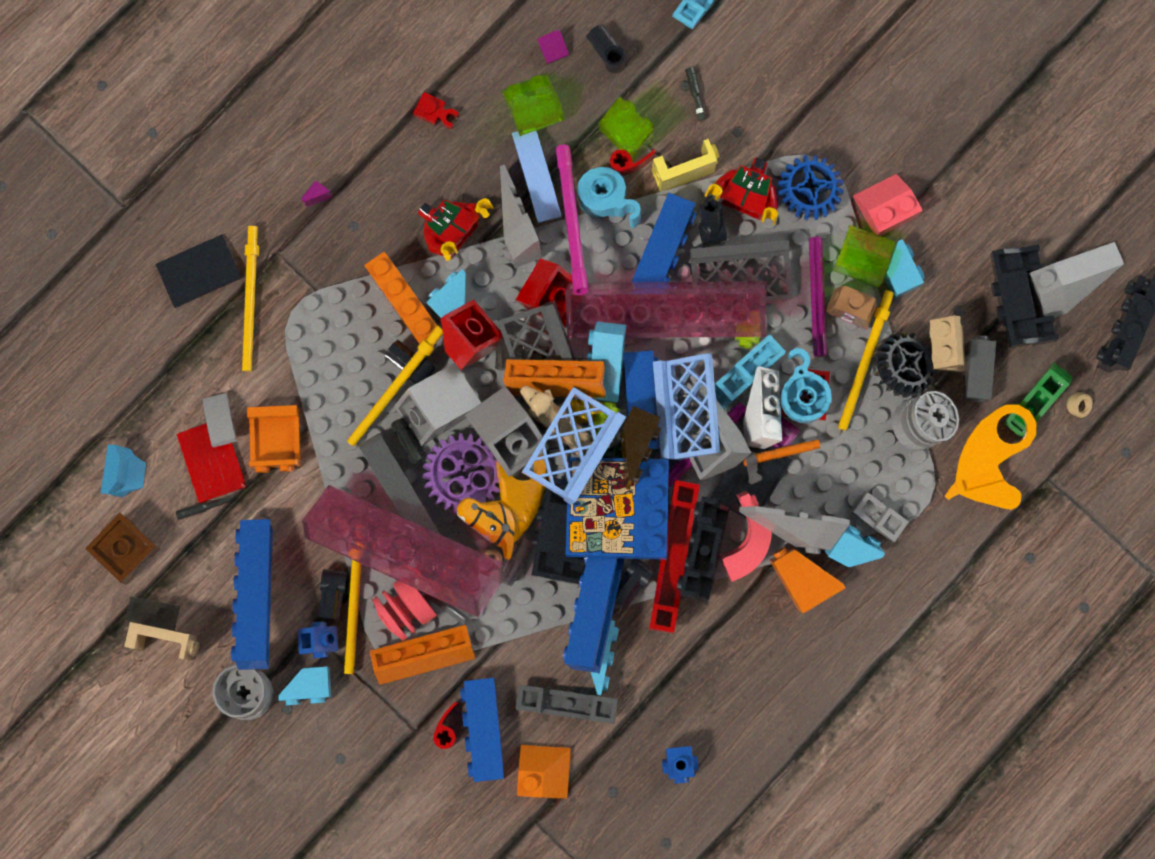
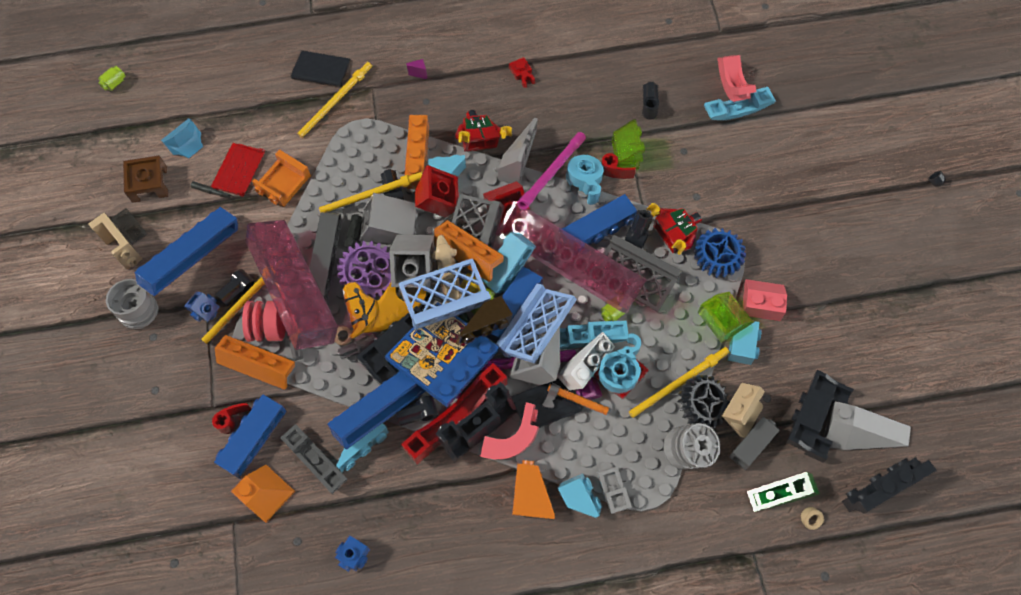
camera: 40 degrees right, 15 degrees down
light grey slope [203,393,237,447] -> none
medium azure slope [279,667,332,705] -> none
clear neon green slope [501,74,565,136] -> none
light blue slope [512,127,562,224] -> none
magenta slope [537,29,569,64] -> none
light yellow panel [652,139,719,192] -> none
pearl dark grey piece [685,67,706,121] -> none
light grey wedge [739,506,850,554] -> none
magenta axle [809,237,827,357] -> none
medium nougat torso [825,285,877,330] -> none
light orange animal [945,405,1036,510] -> none

